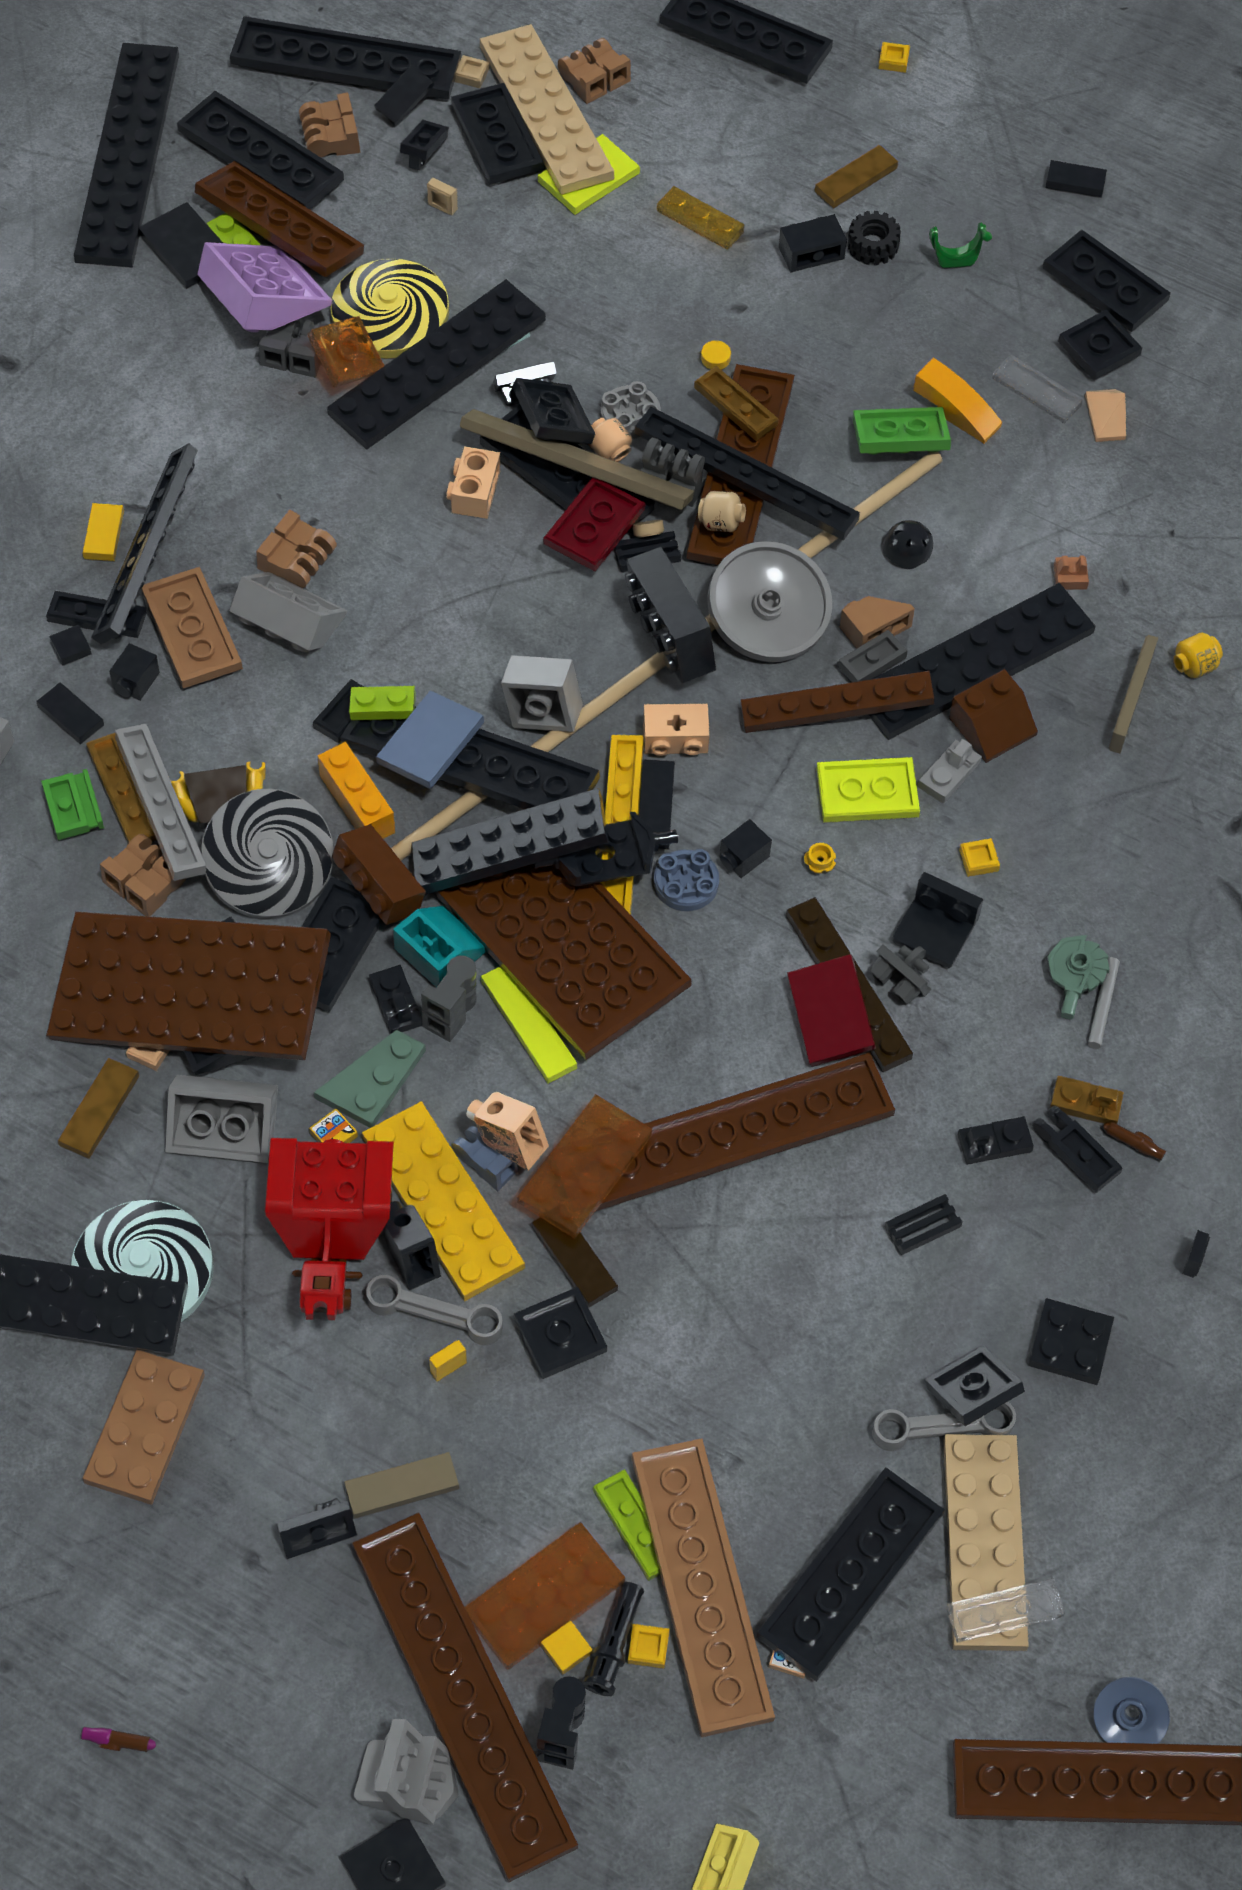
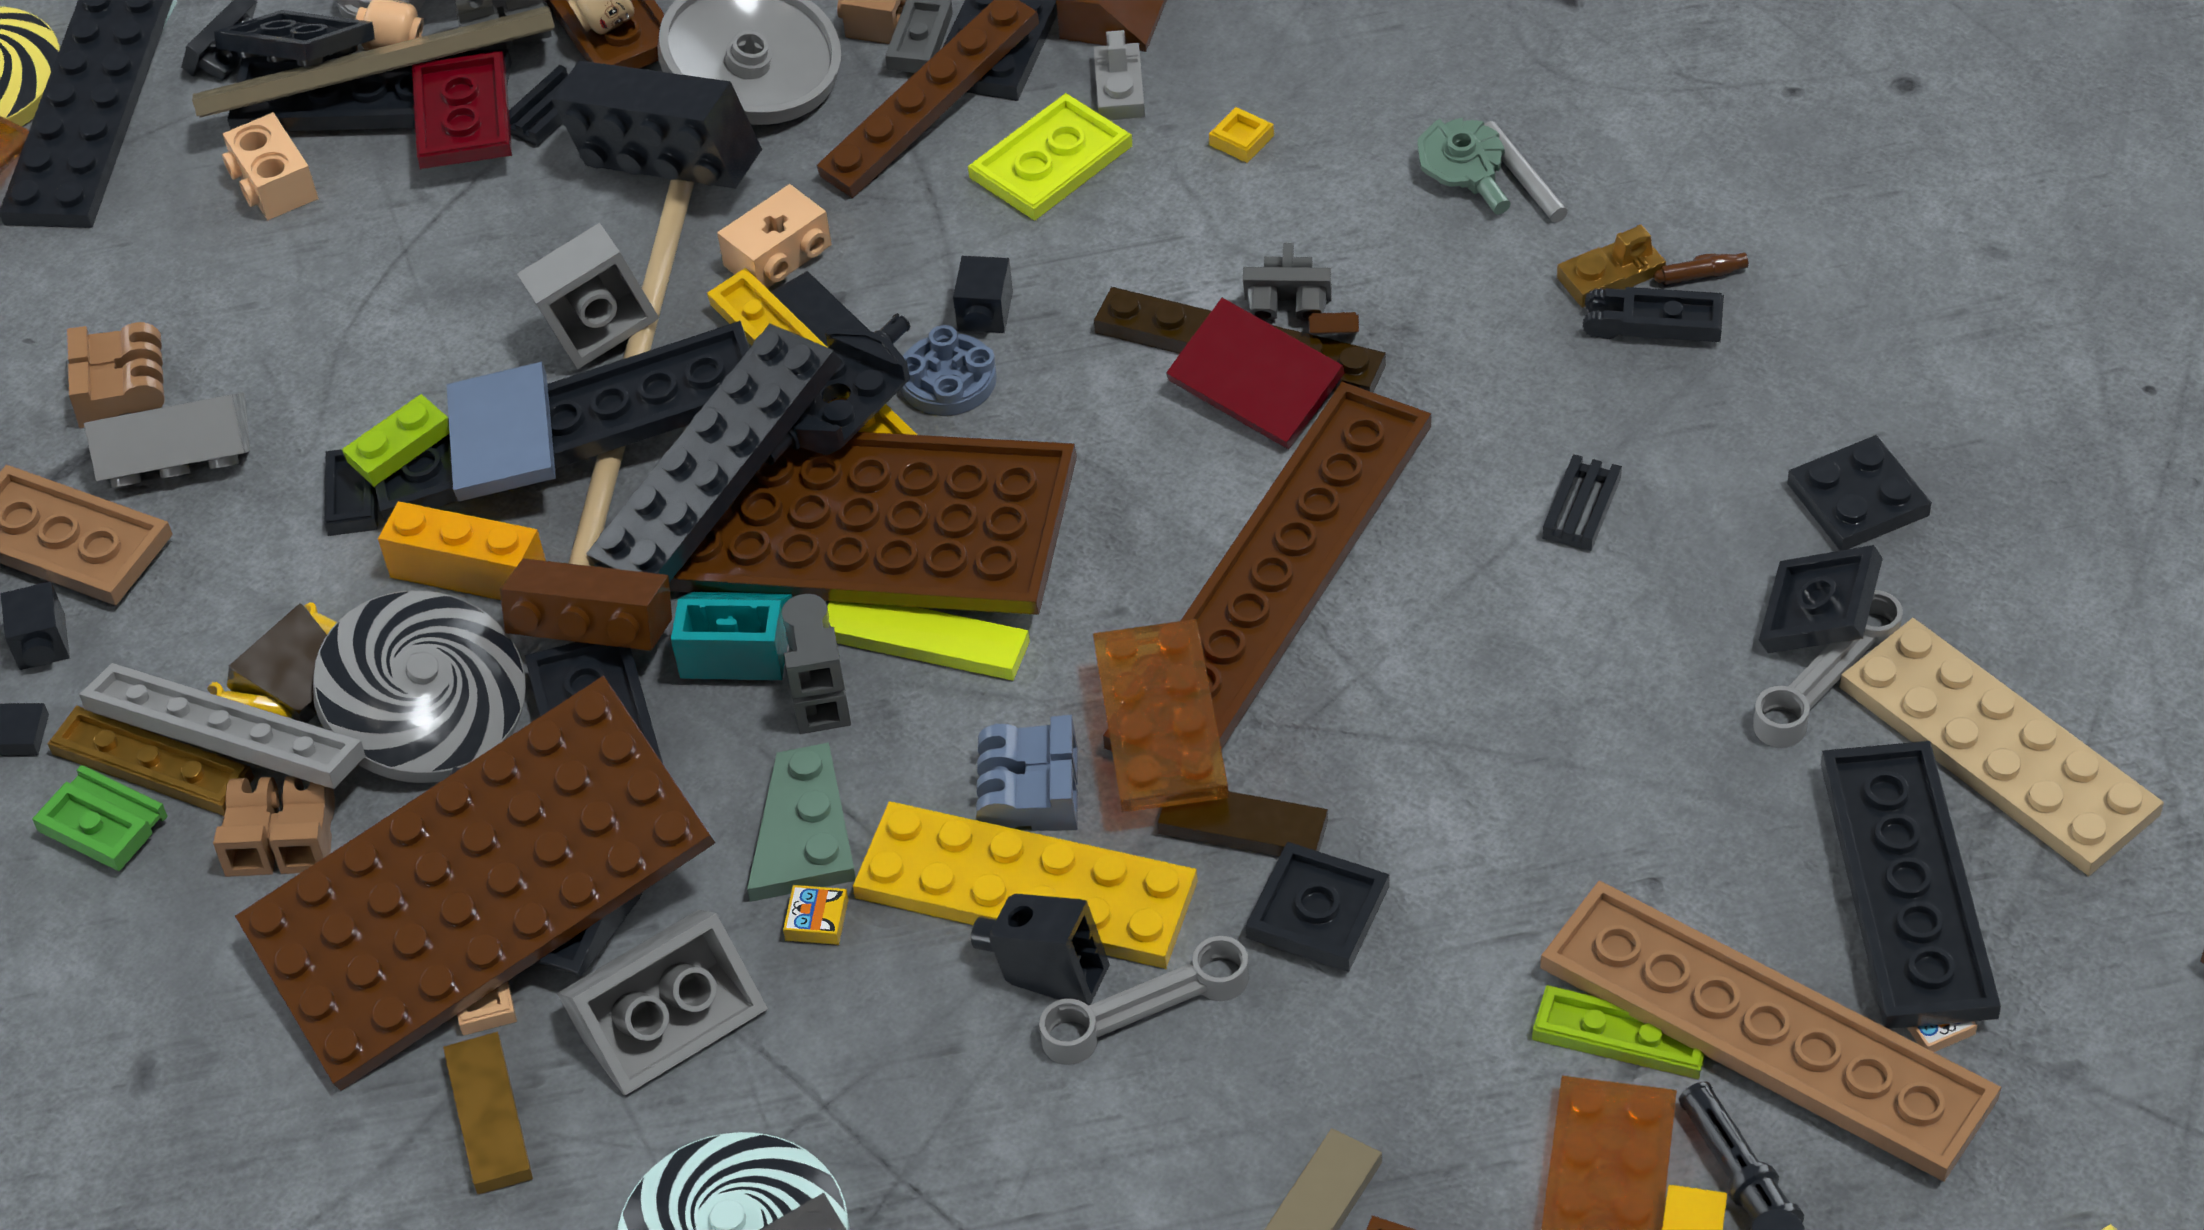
camera: 35 degrees left, 10 degrees down
red piece [265,1138,394,1320] -> none
black hinge [369,964,422,1033] -> none
yellow tile [429,1340,467,1382] -> none
light nougat torso [467,1092,549,1171] -> none
yellow tile [628,1624,670,1669] -> none
tan tile [632,520,664,537] -> none
yellow plate [804,843,836,874] -> none
black bracket [892,872,983,968] -> none
clear tile [946,1578,1065,1643] -> none
black hinge [958,1116,1034,1165] -> none
black tile [1182,1230,1210,1278] -> none
none -> reddish brown tile [1308,312,1359,334]

